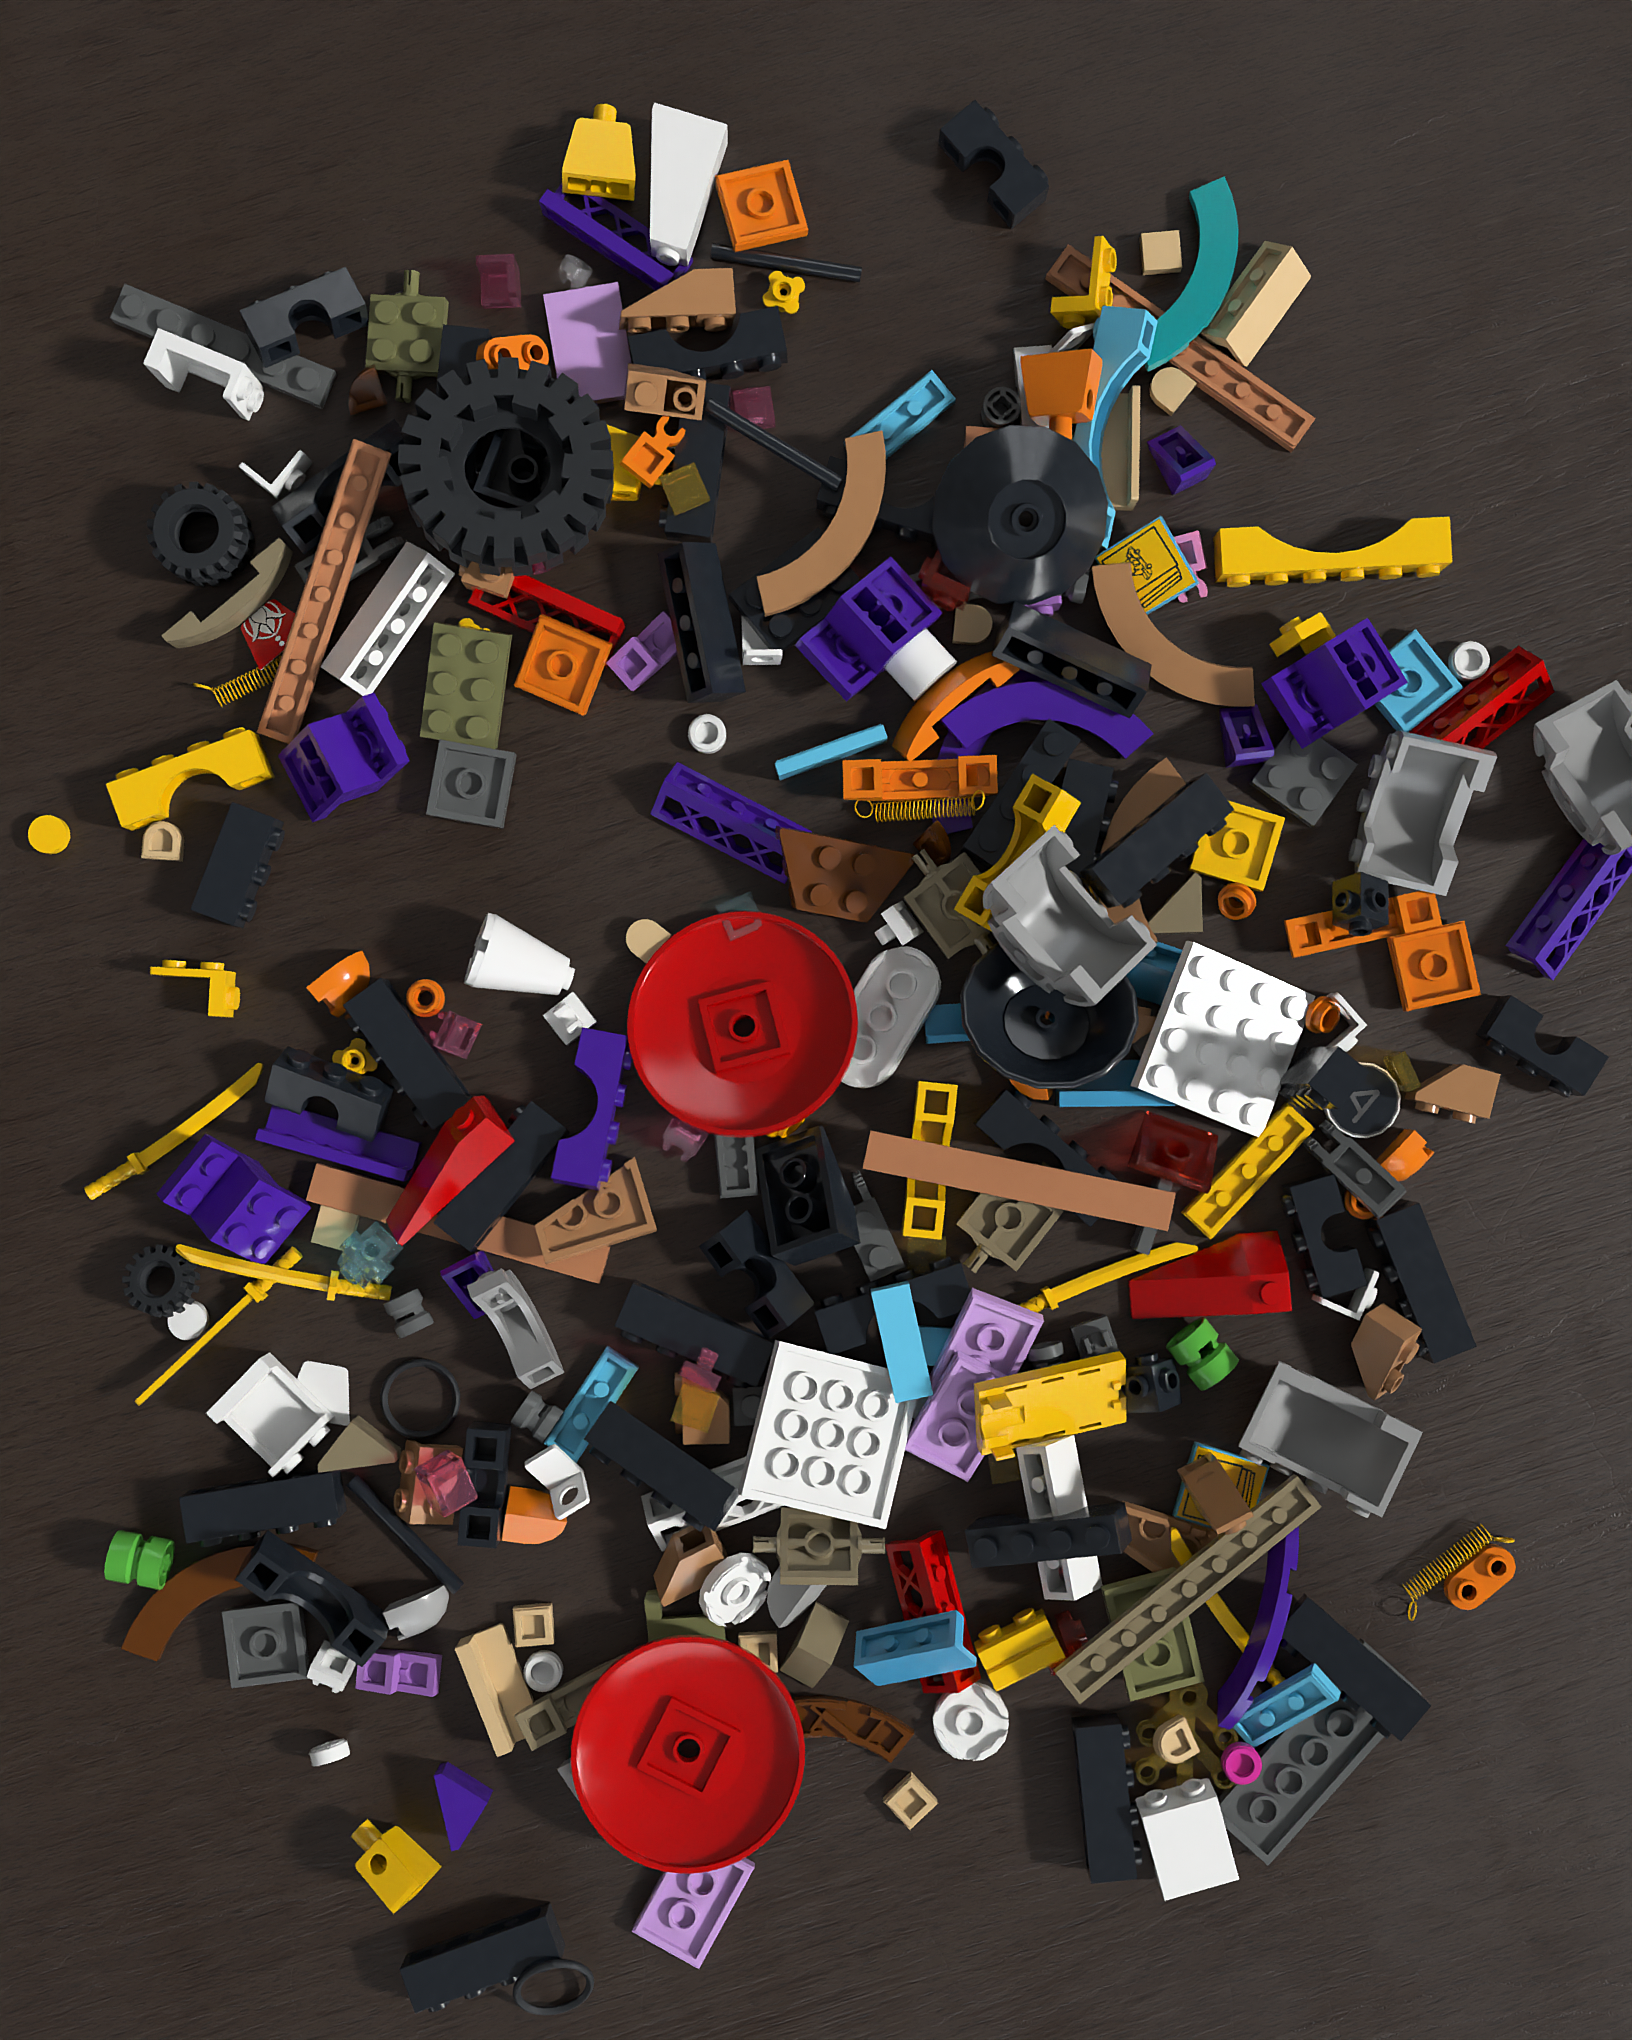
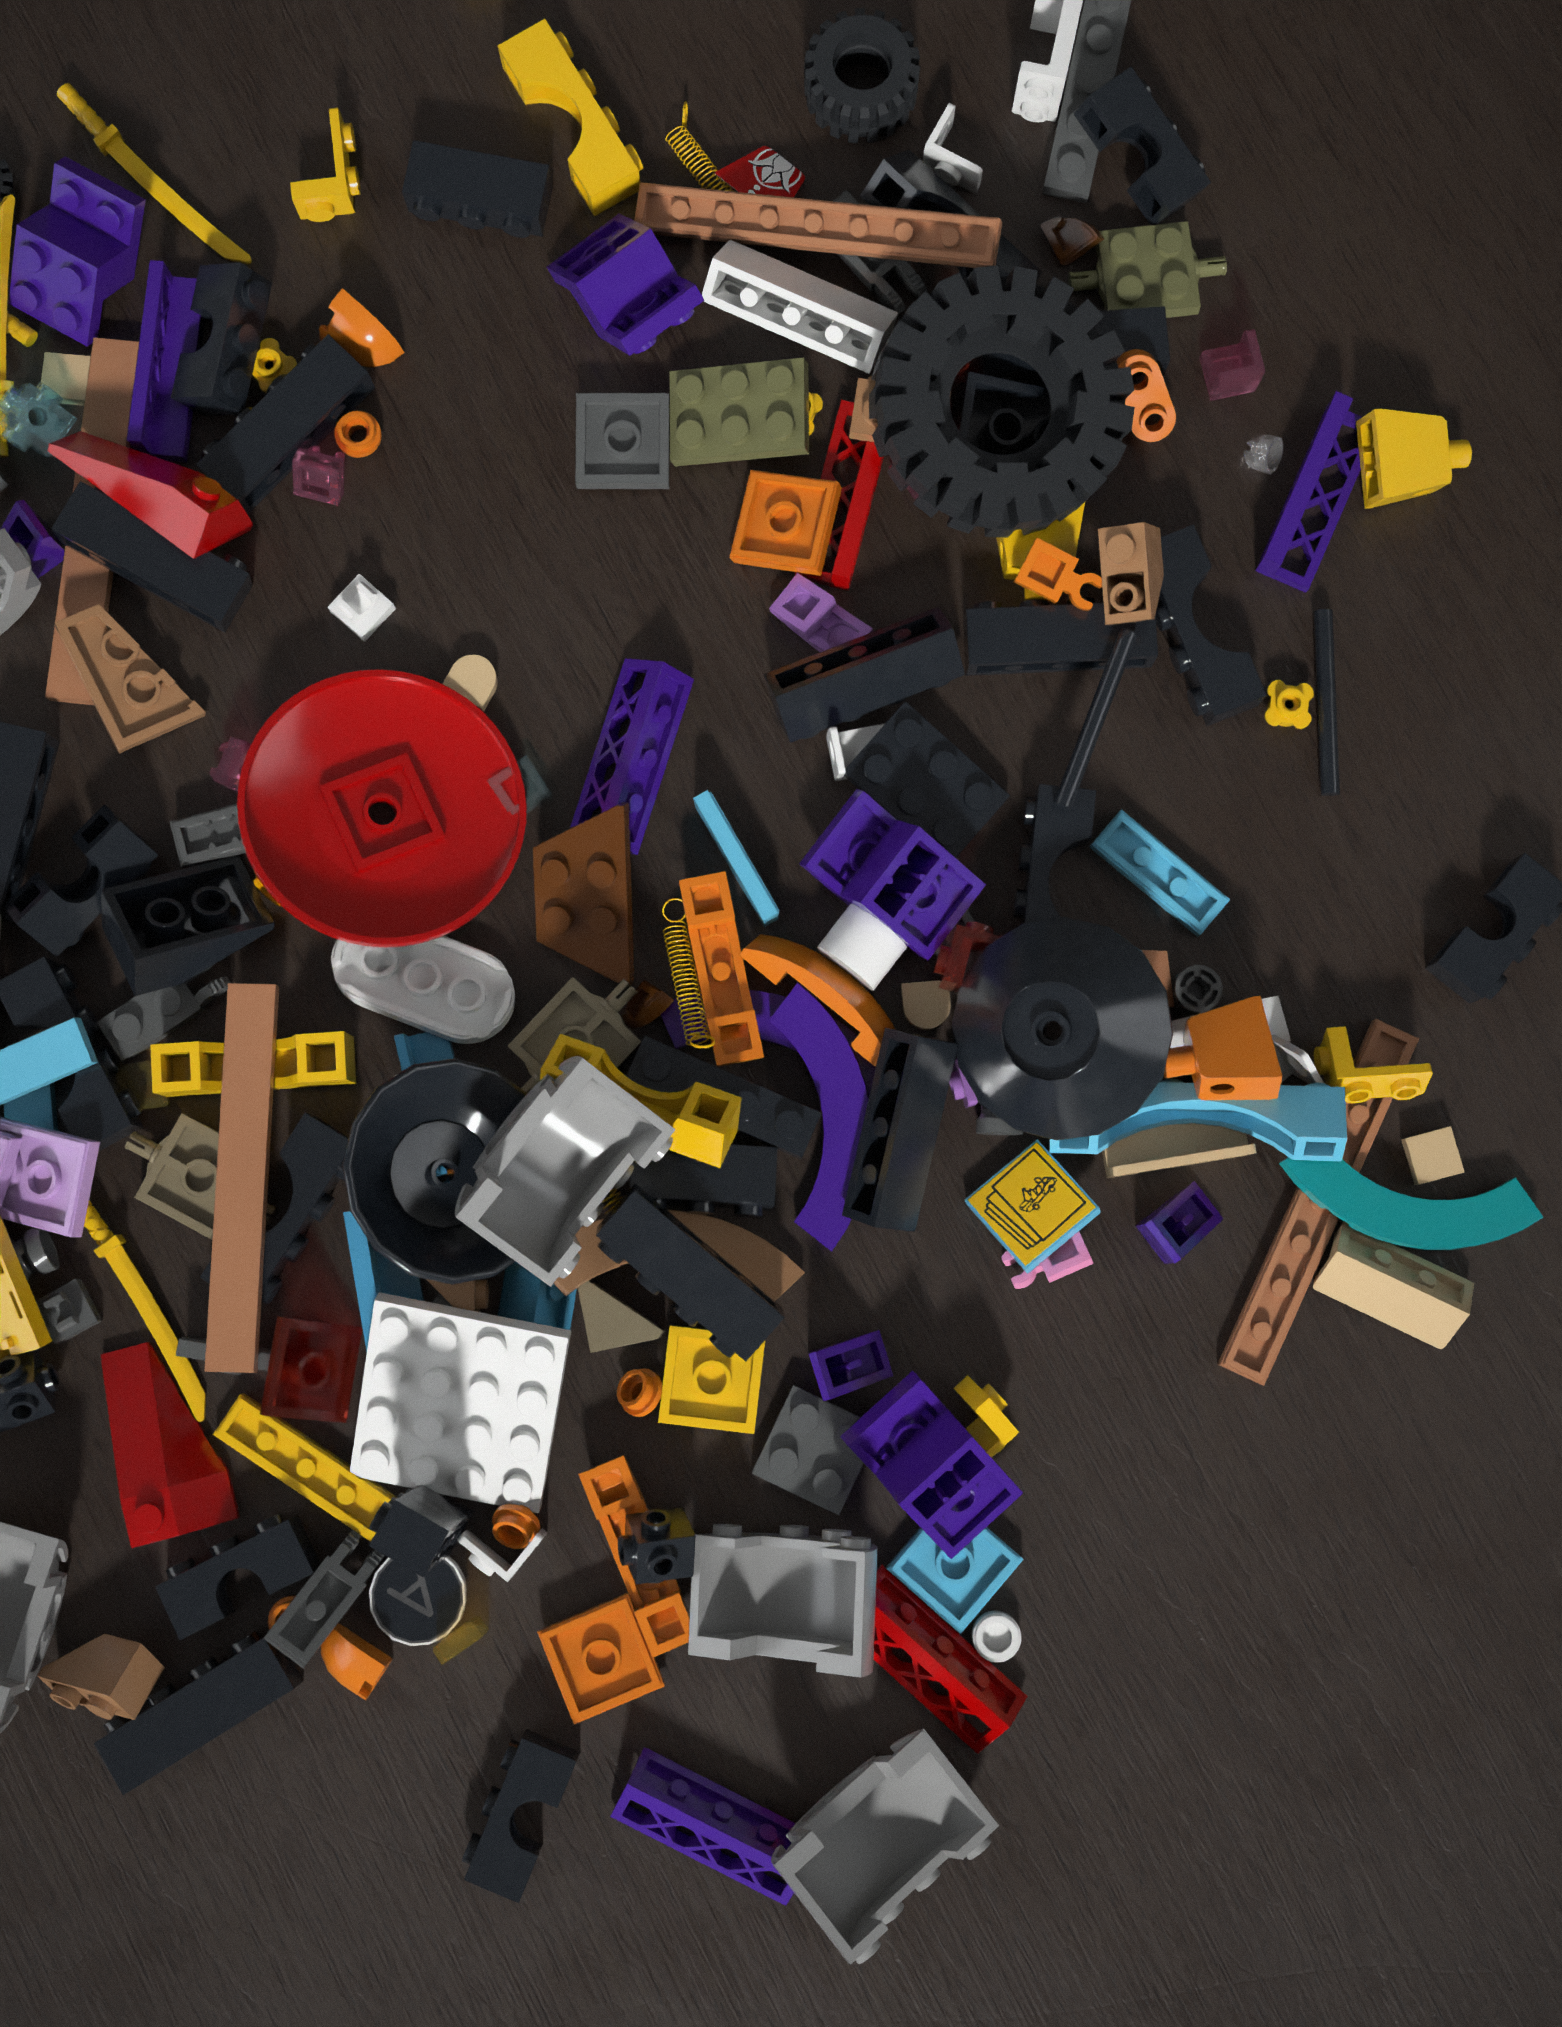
camera: 80 degrees right, 5 degrees down
tan tile [141,821,184,862] -> none
dark tan slope [161,538,293,648] -> none
white cone [464,913,575,995] -> none
lavender tile [543,282,632,404] -> none
dark purple arch [551,1027,633,1191] -> none
medium nougat slope [619,268,736,334] -> none
white slope [650,103,728,267] -> none
clear yellow tile [659,463,710,516] -> none
white tile [688,714,726,754] -> none
orange plate [715,160,808,252] -> none
clear pink tile [733,386,776,433] -> none
medium nougat tile [757,430,886,617] -> none
white tile [875,901,924,946] -> none
medium nougat tile [1092,562,1255,707] -> none
tan tile [1149,367,1197,416] -> none
bright green wheel [1166,1317,1239,1391] -> none
yellow arch [1213,517,1452,587] -> none
white bracket [1311,1268,1379,1321] -> none
medium nougat slope [1405,1064,1501,1124] -> none

